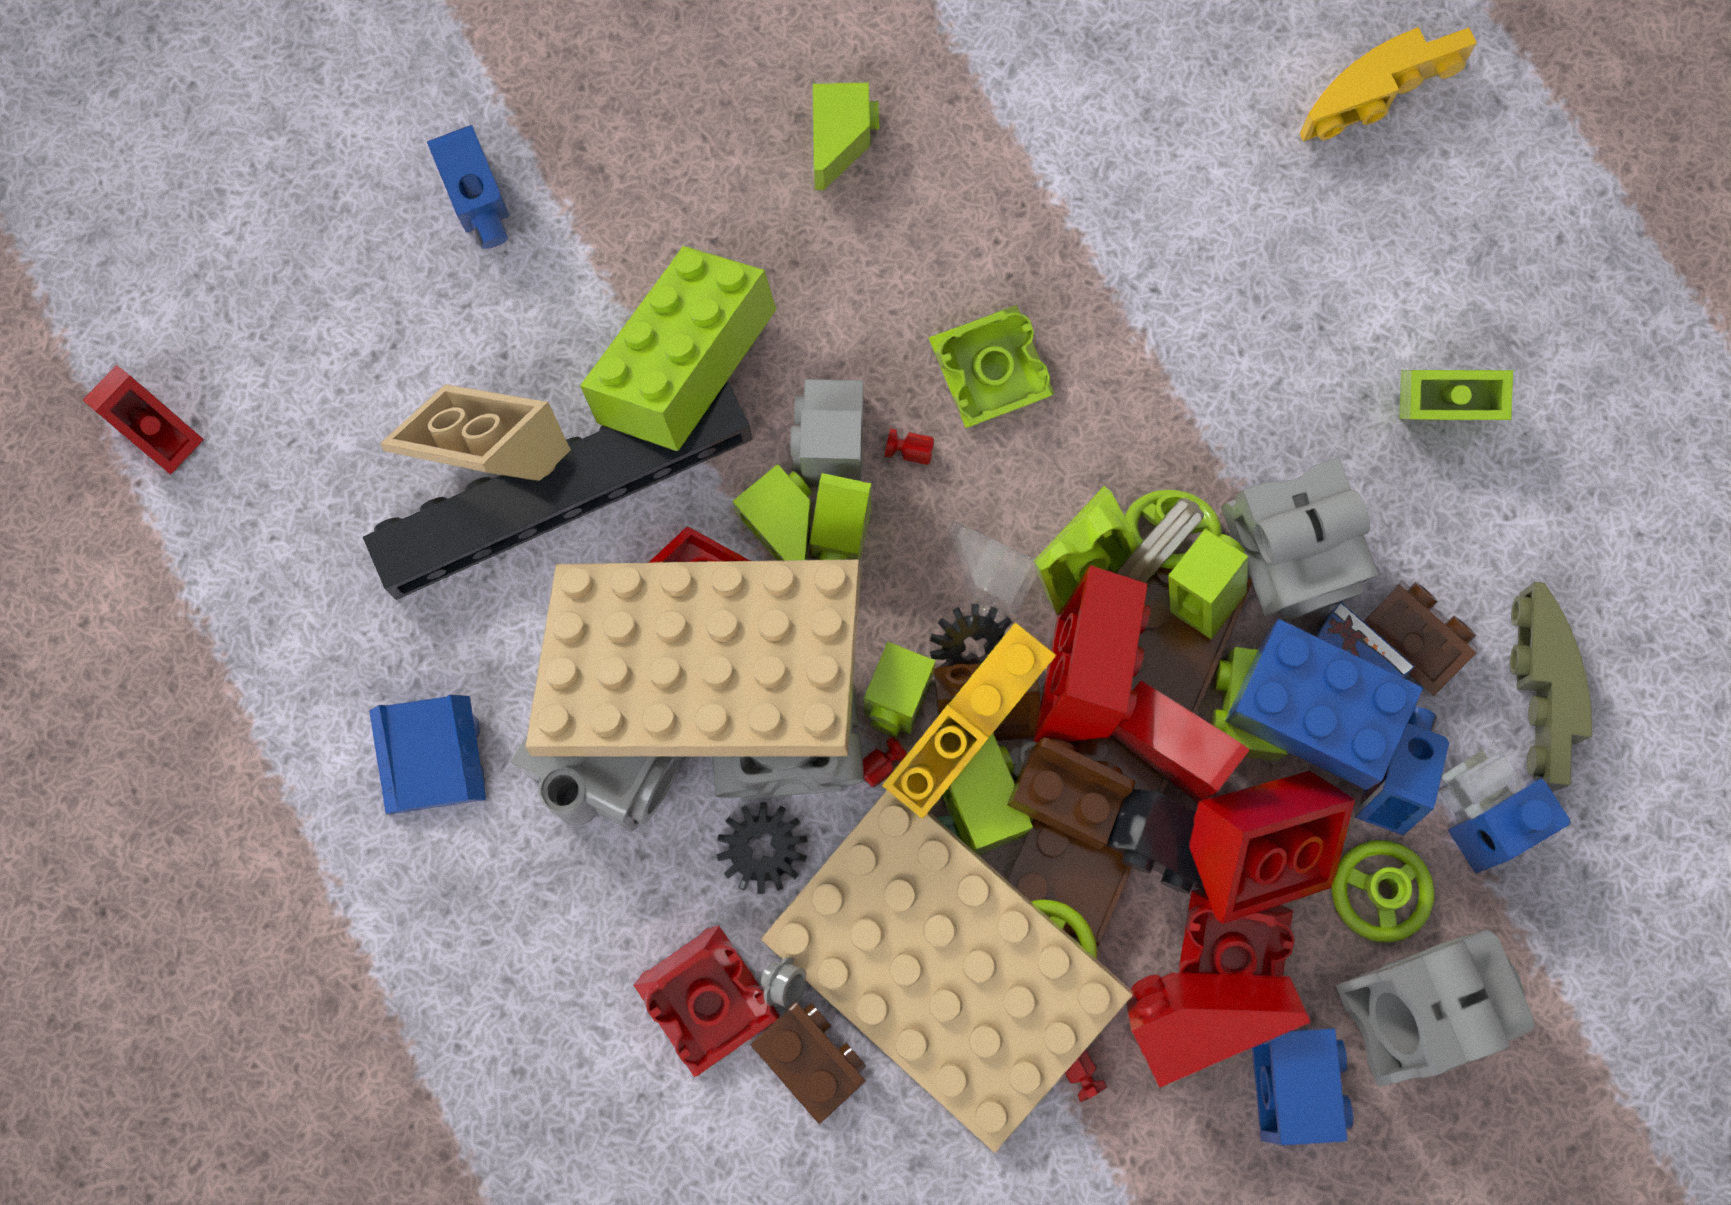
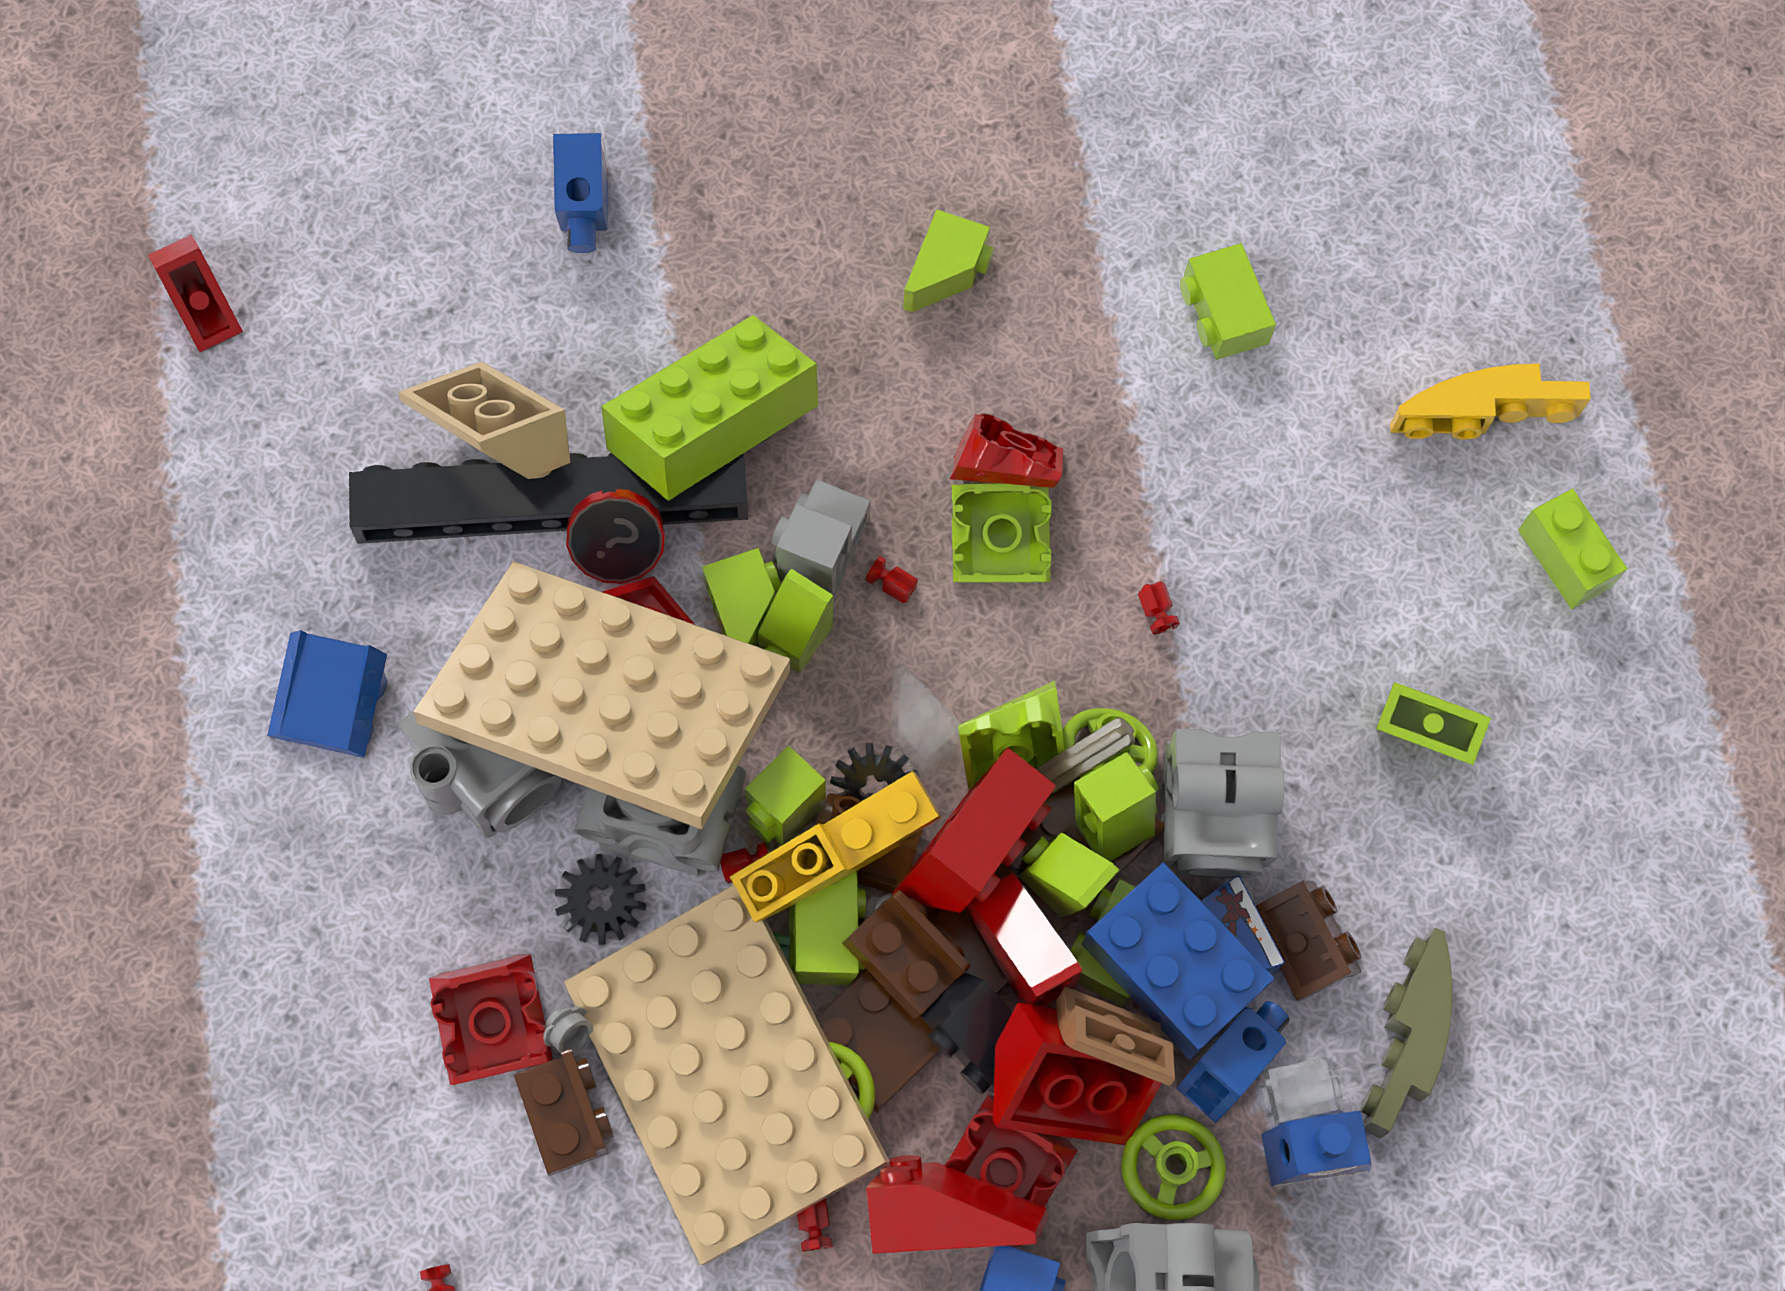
camera: 15 degrees right, 5 degrees down
none -> black tile [566,489,665,584]
none -> red slope [949,413,1063,488]
none -> lime slope [1017,833,1119,918]
none -> medium nougat slope [1056,986,1175,1086]
none -> red piece [1138,581,1180,635]
none -> lime brick [1180,243,1276,360]
none -> lime brick [1518,488,1628,610]

